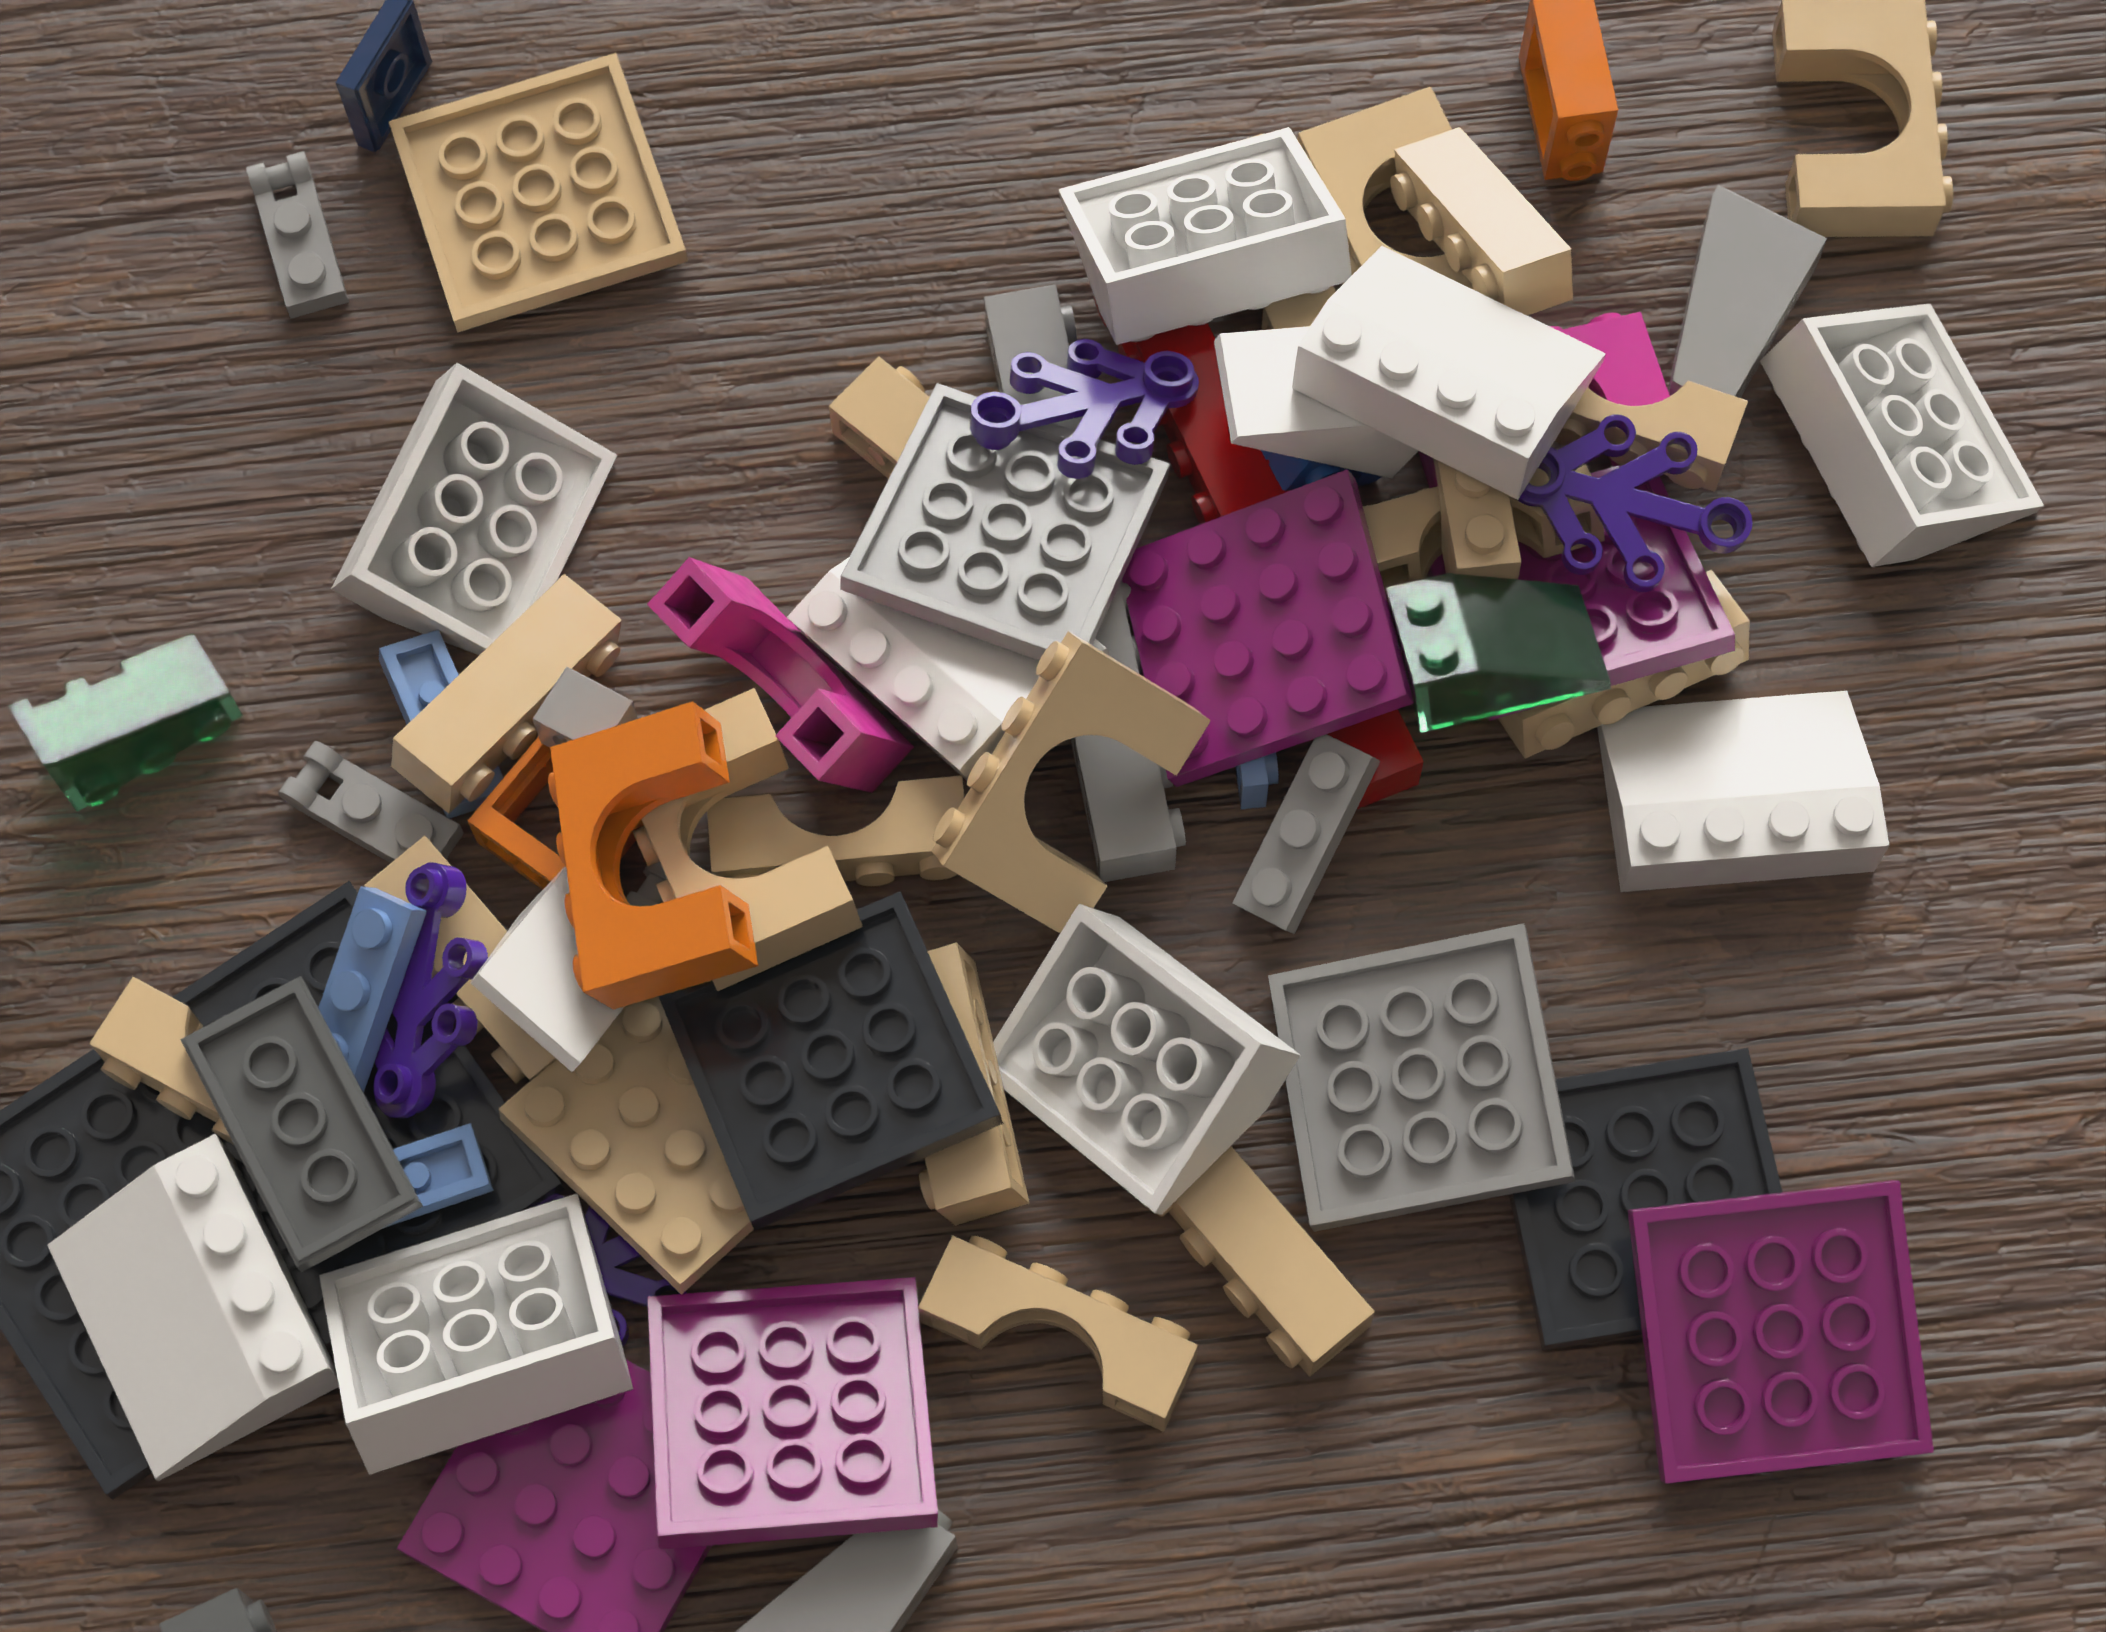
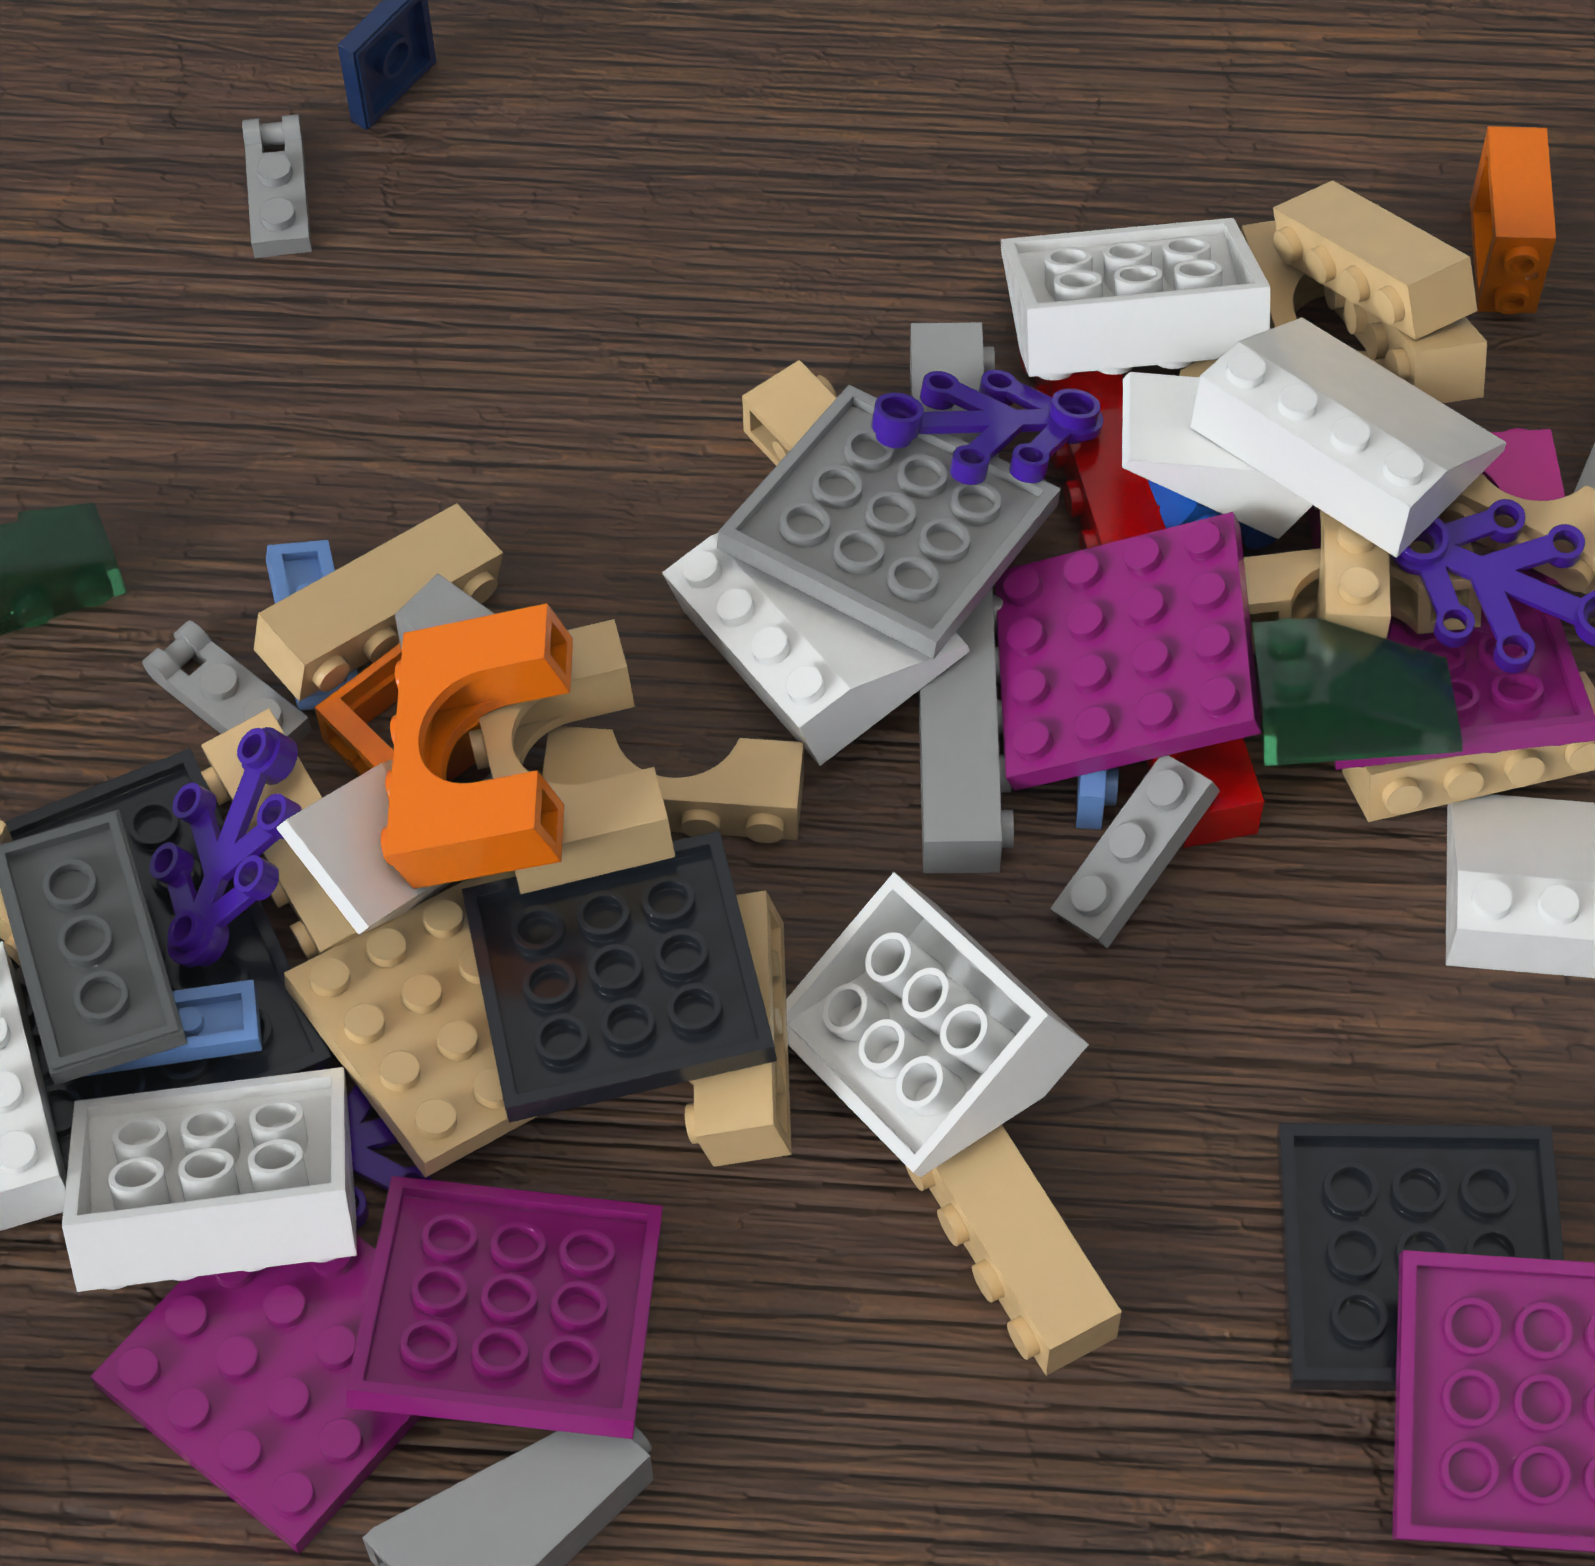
camera: 10 degrees right, 10 degrees down
medium blue plate [318,887,427,1093] -> none
white slope [331,363,617,655] -> none
tan plate [389,53,688,332] -> none
dark pink arch [647,557,914,793] -> none
tan arch [918,1235,1198,1432] -> none
tan arch [932,631,1211,933] -> none
light grey plate [1268,923,1575,1232] -> none
none -> tan brick [1273,180,1478,340]

